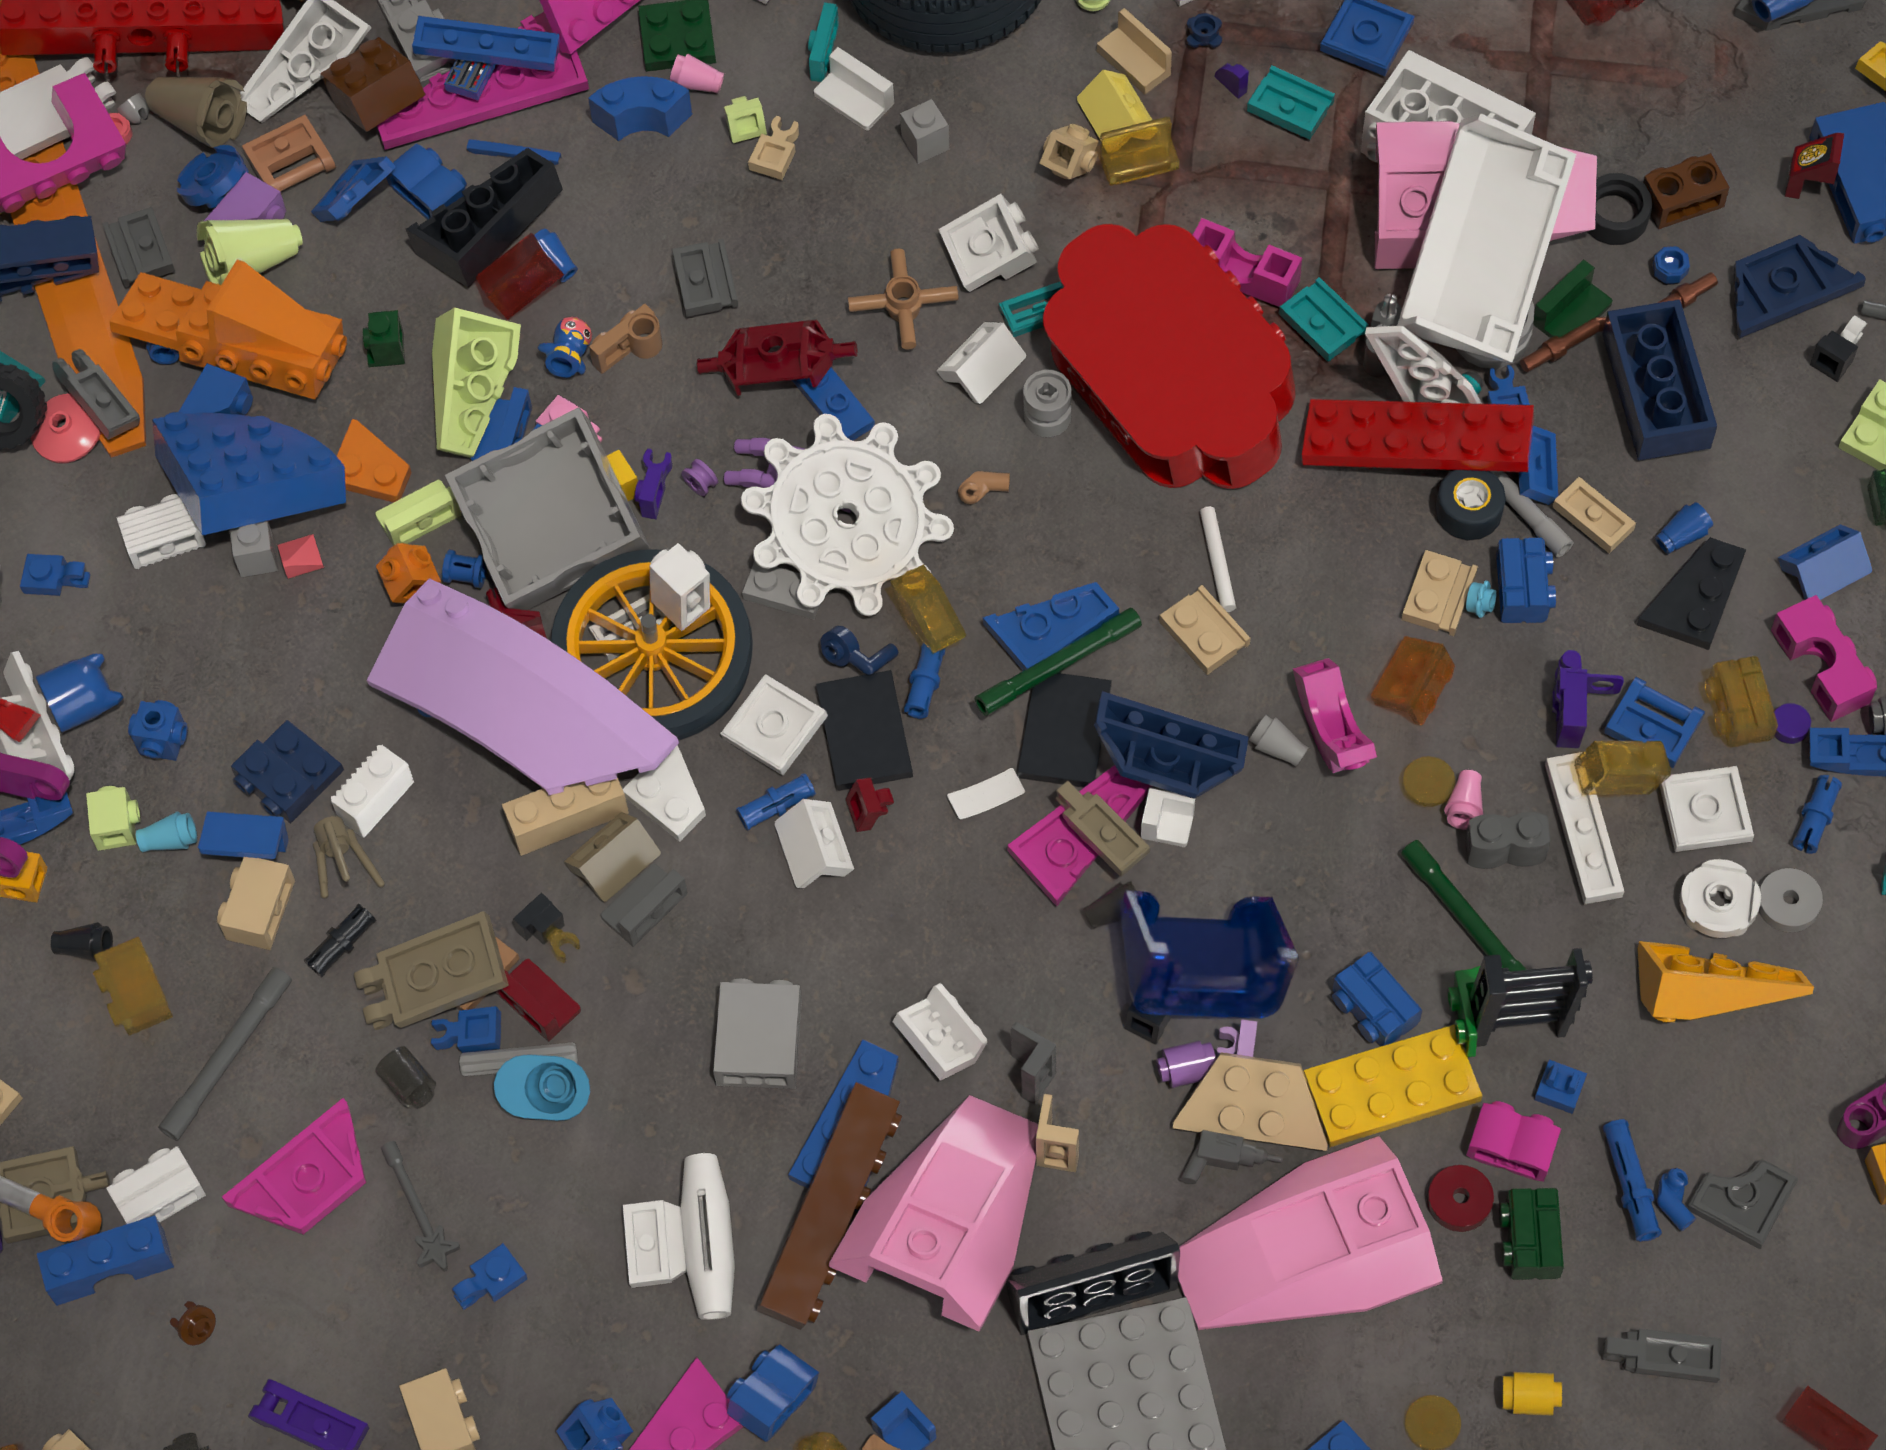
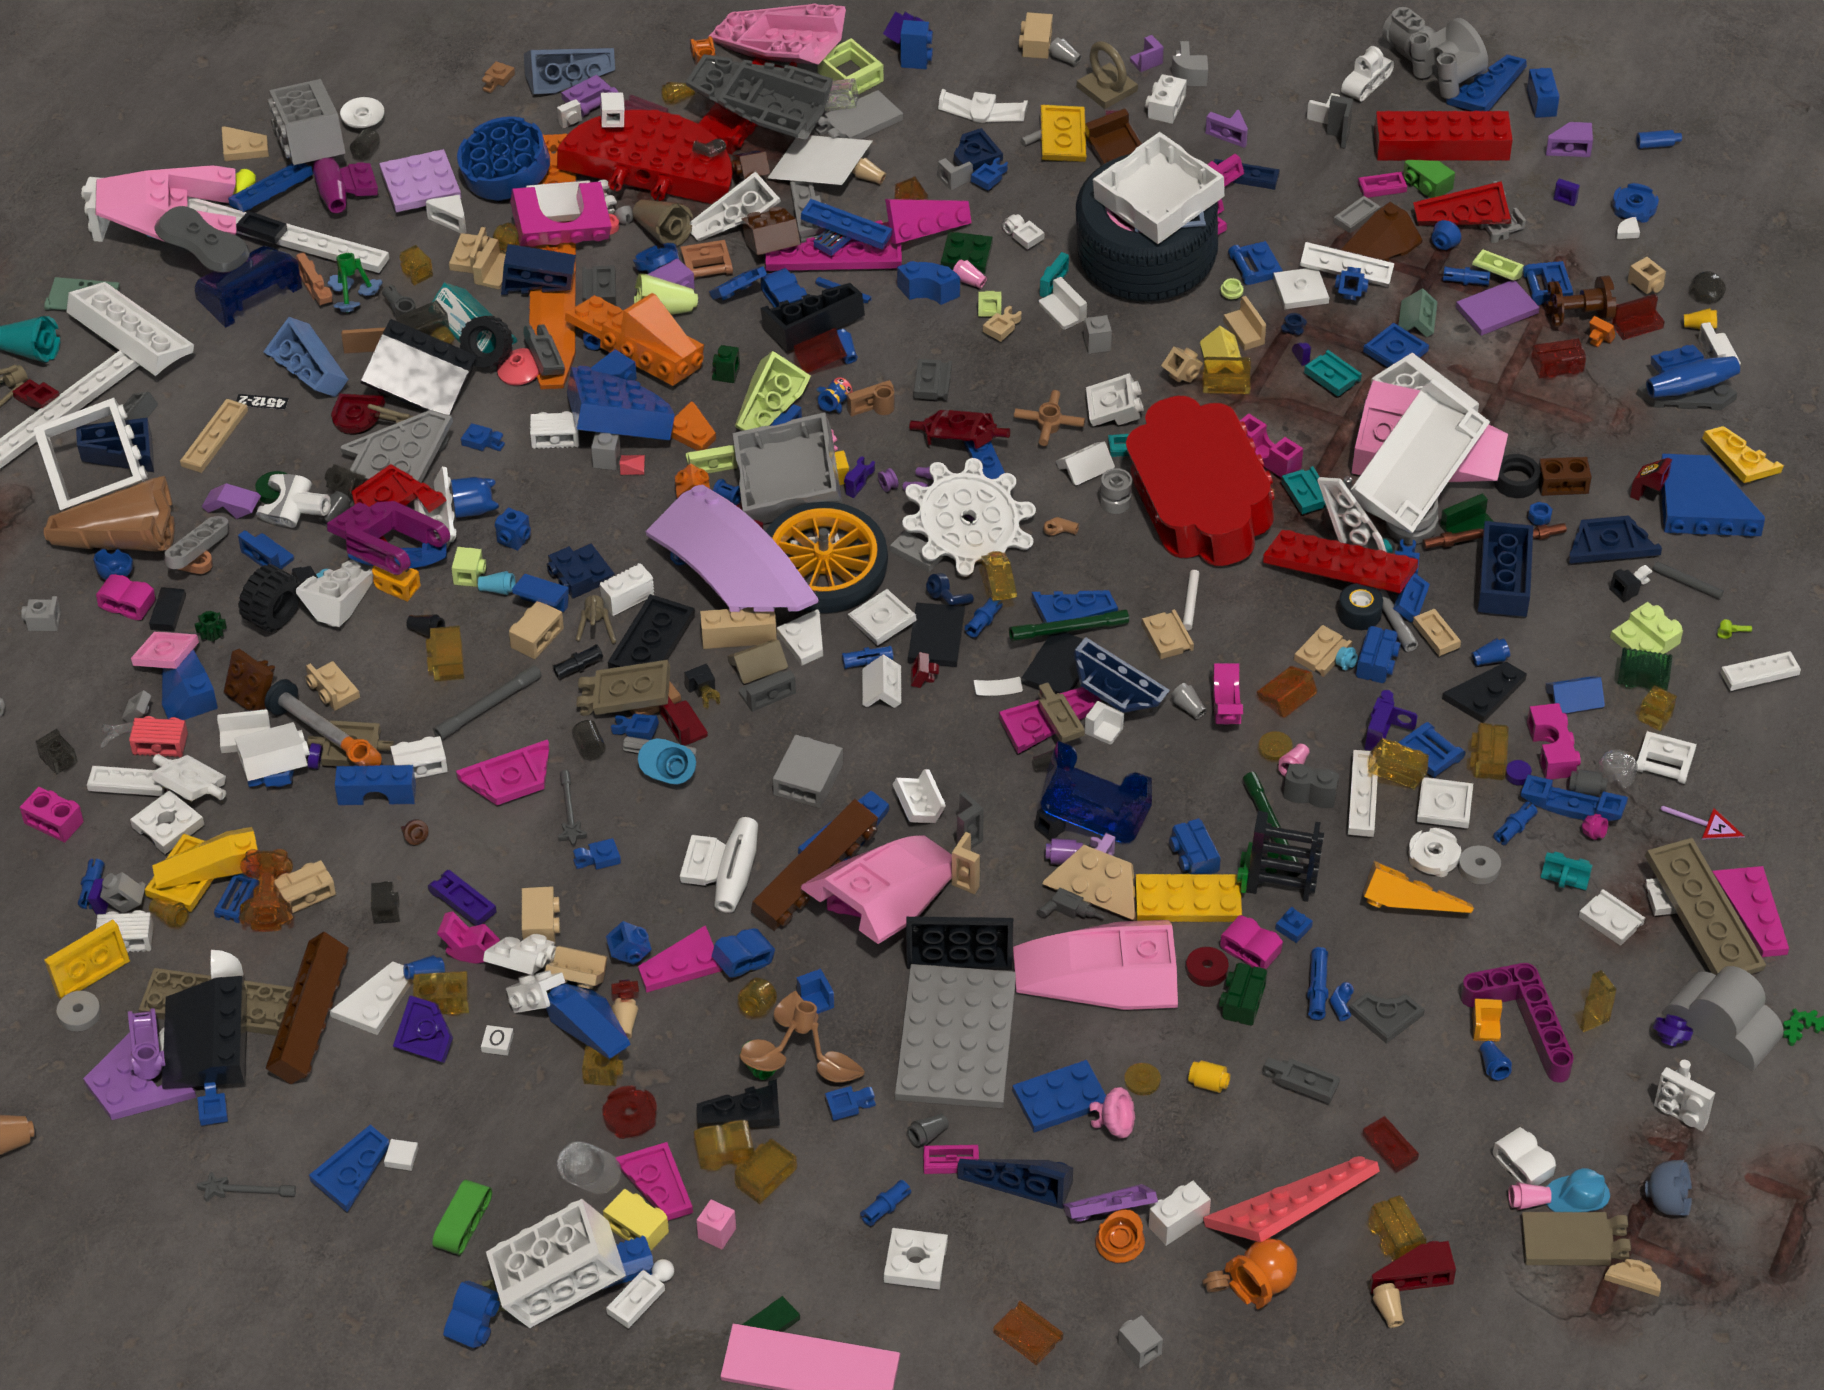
camera: 15 degrees right, 15 degrees down
white brick [649,543,710,631] -> none
none -> black plate [608,594,695,669]

